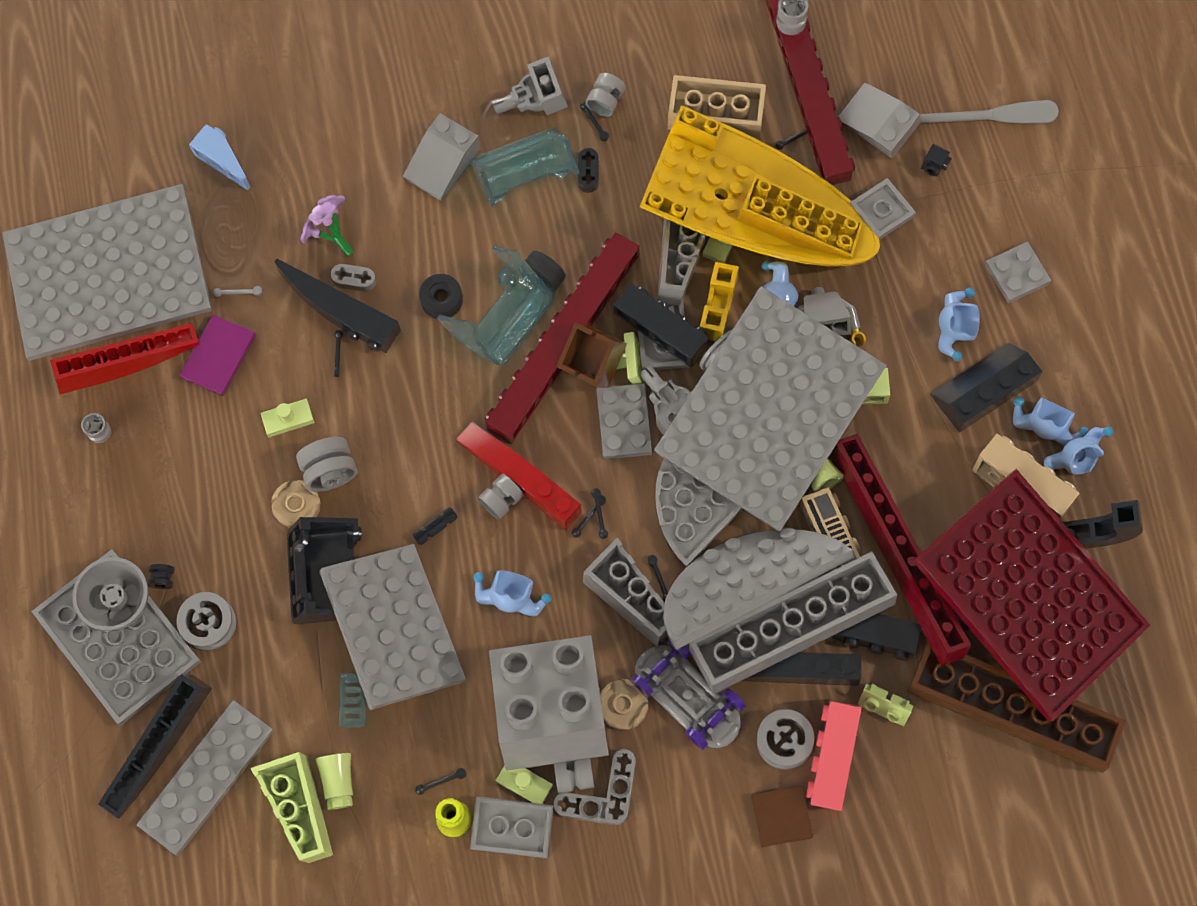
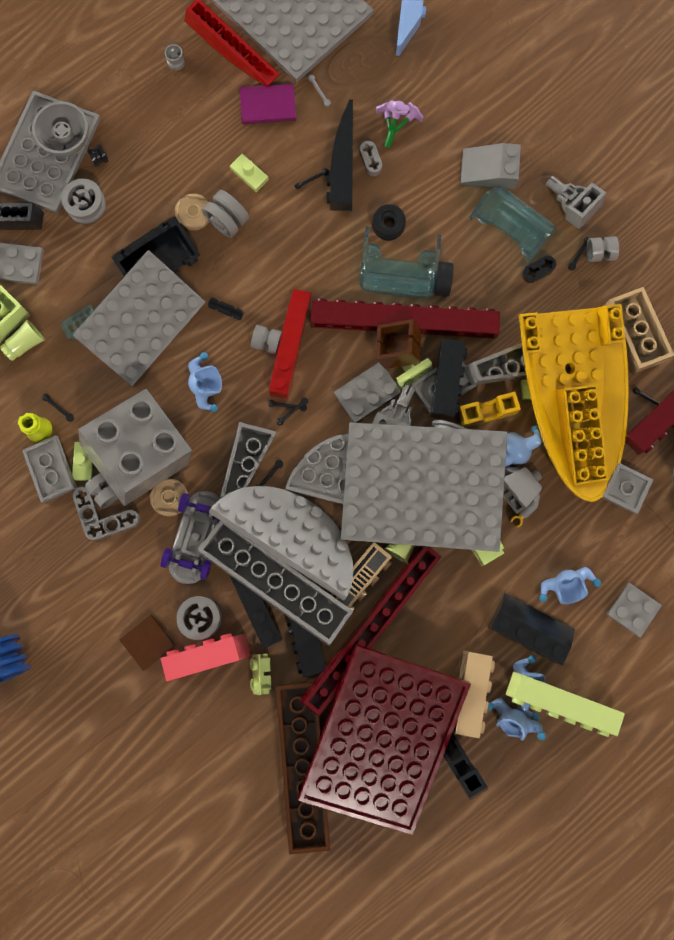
camera: 55 degrees right, 10 degrees up
none -> yellowish green brick [506,672,625,737]

